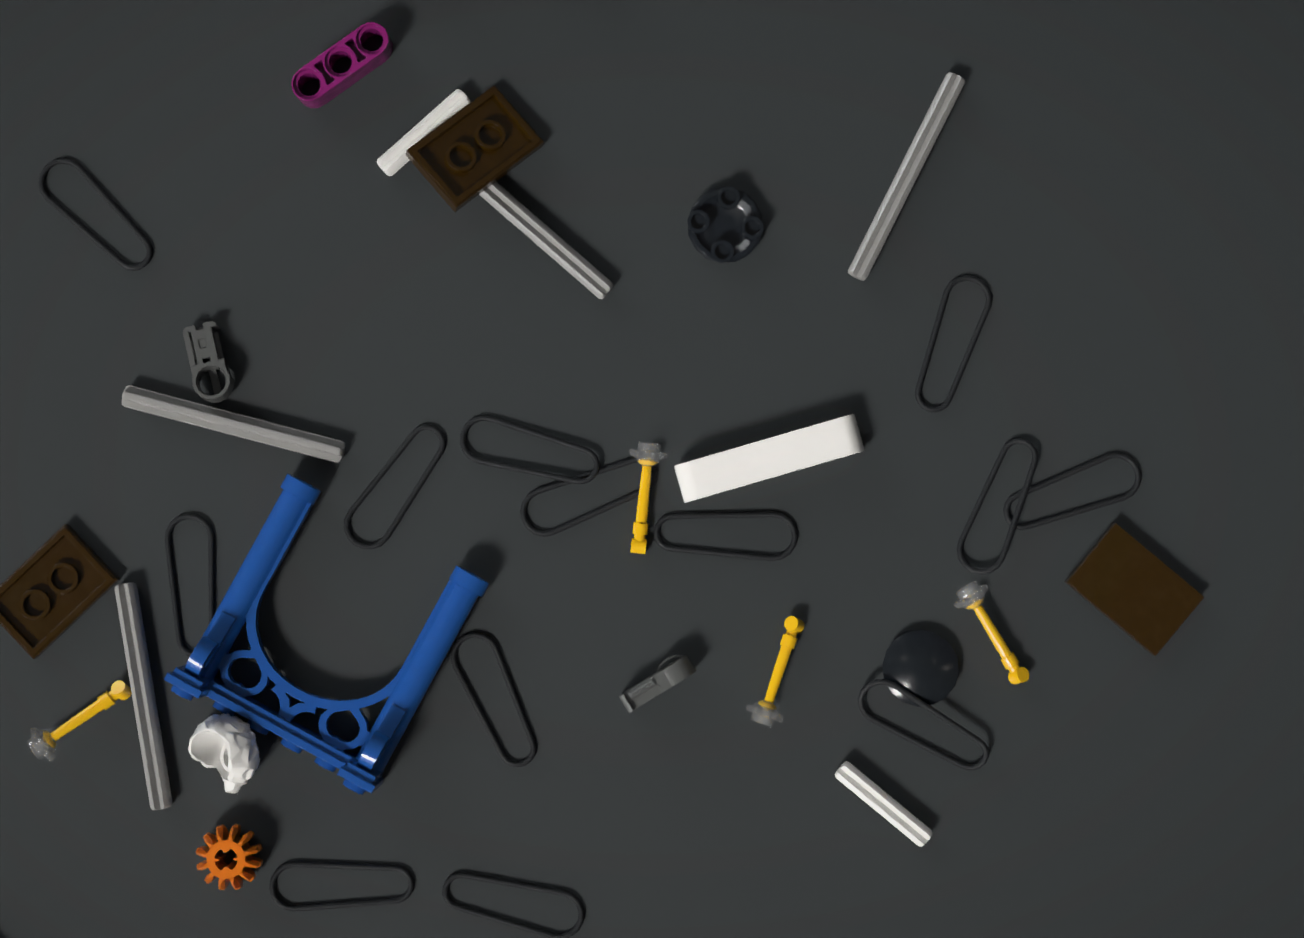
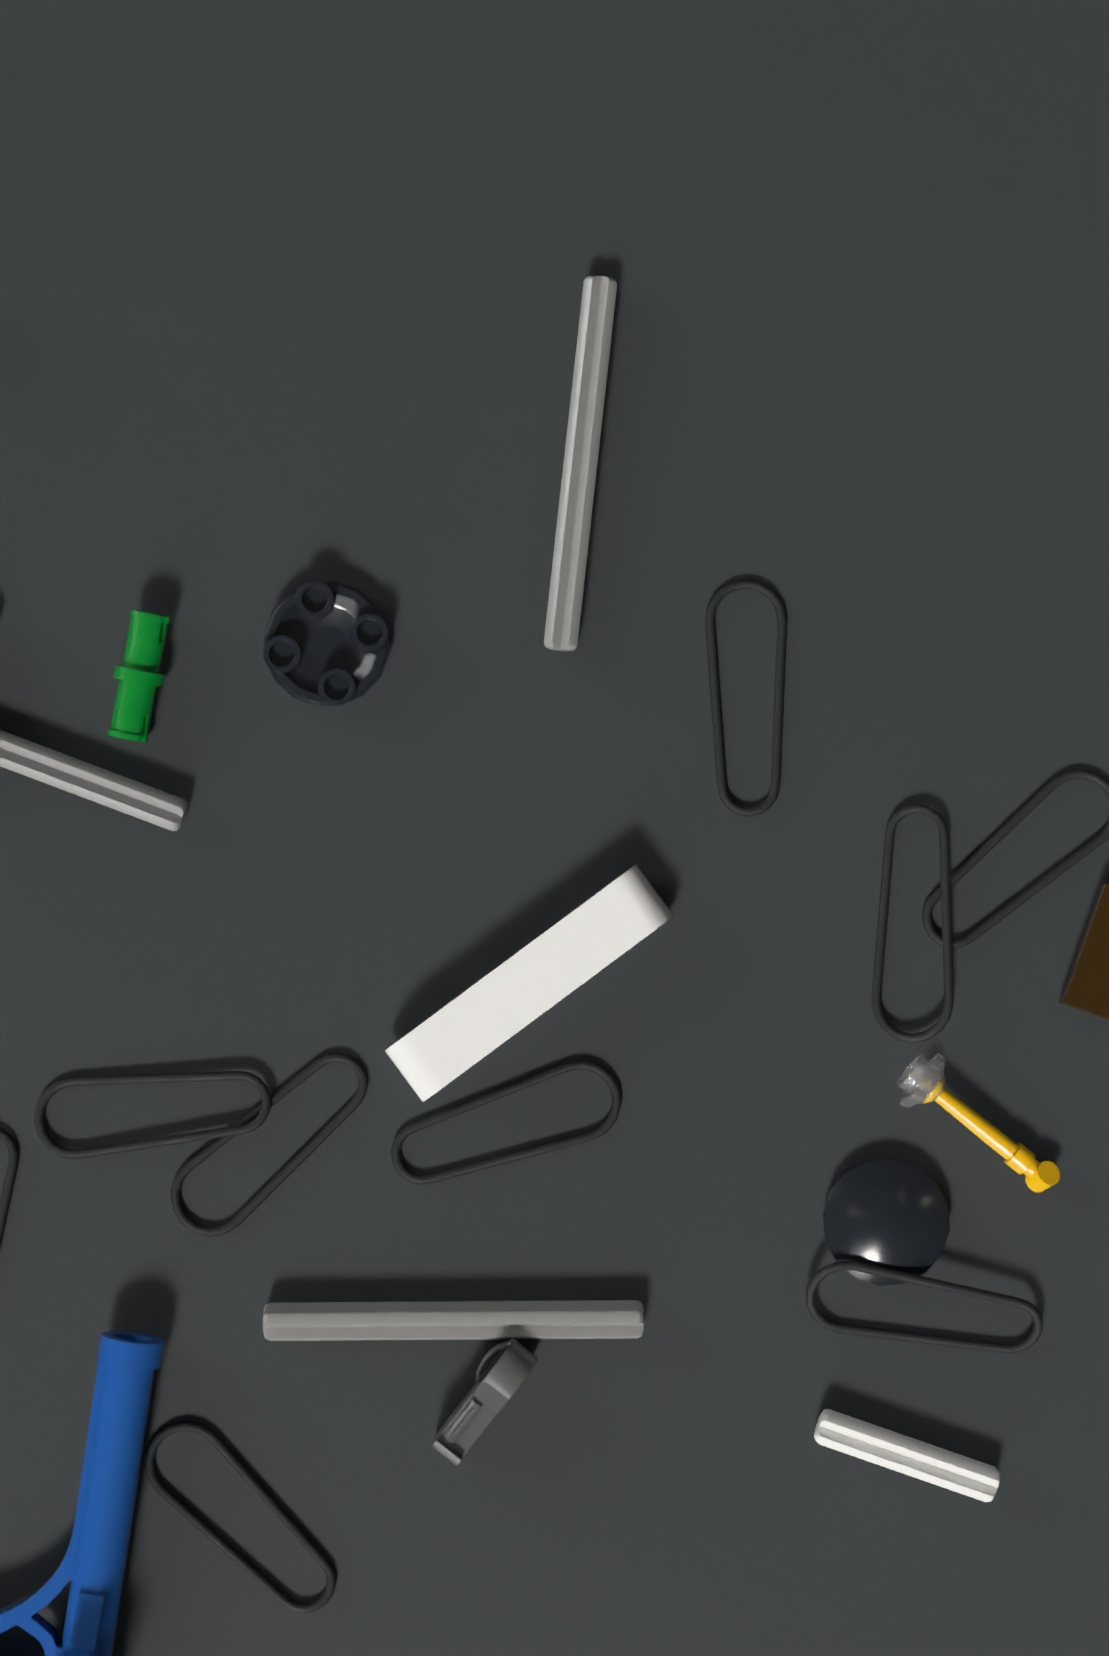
camera: 25 degrees left, 0 degrees up
yellow piece [629,442,668,554] -> none
yellow piece [746,616,804,727] -> none
none -> green pin [107,610,171,743]
none -> light grey axle [263,1300,644,1341]

